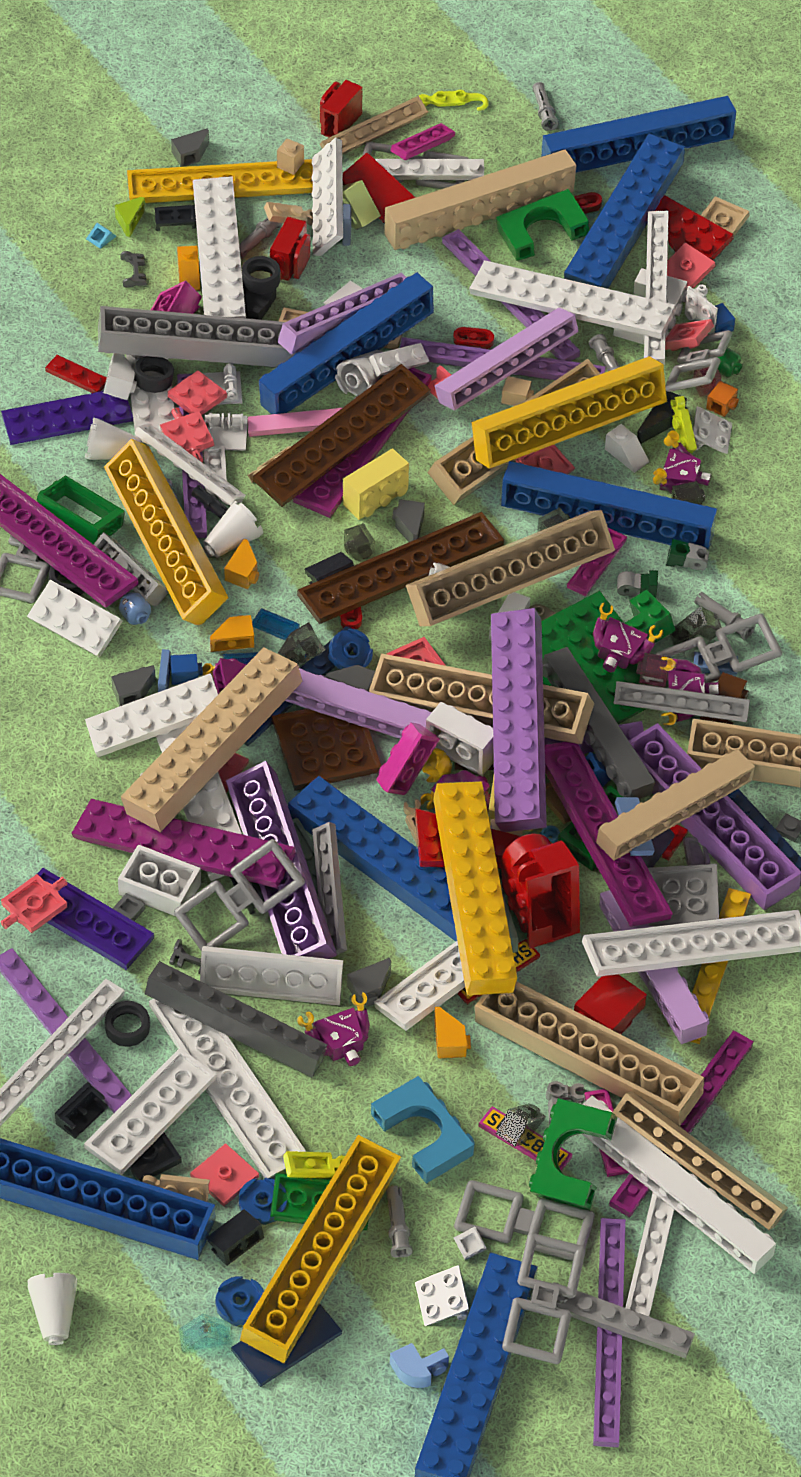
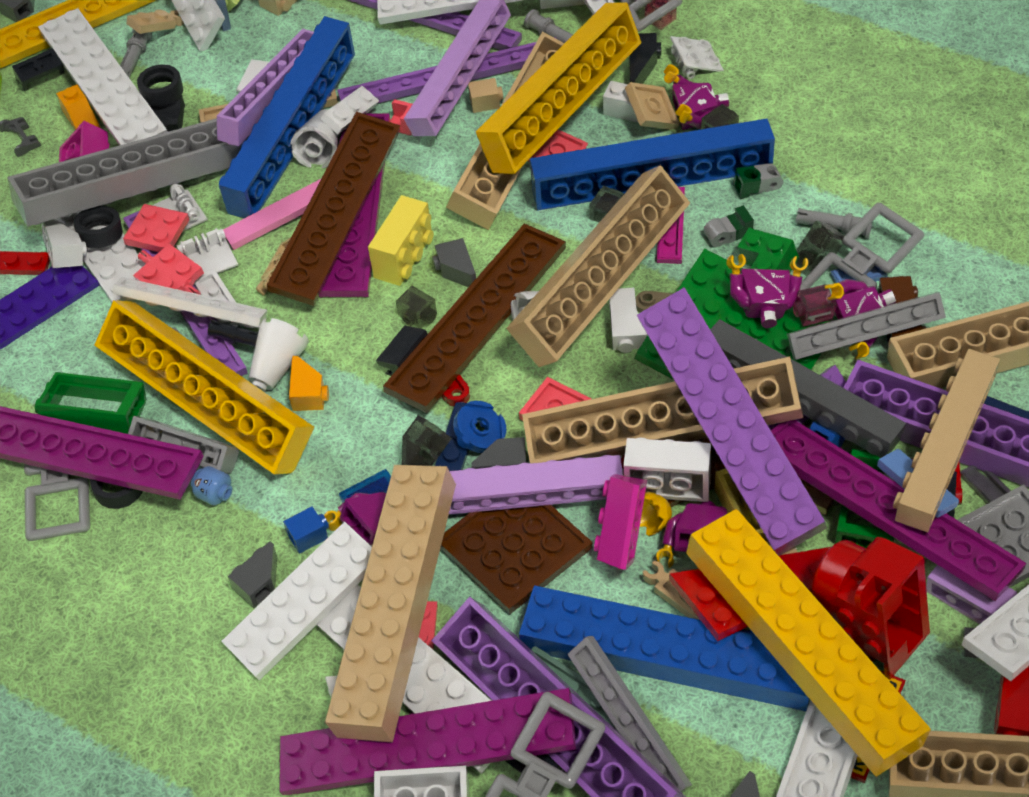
camera: 20 degrees left, 0 degrees up
white plate [27,580,123,657] -> none
white cone [85,418,144,460] -> none
medium blue tile [158,649,171,692] -> none
light orange slope [210,615,254,652] -> none
tile [252,608,300,642] -> none
red brick [270,216,310,281] -> none
red plate [453,327,494,349] -> none
dark azure plate [540,825,560,843] -> none
neon yellow plate [671,396,697,453] -> none
orange brick [706,381,739,417] -> none
none -> tan plate [625,82,680,130]

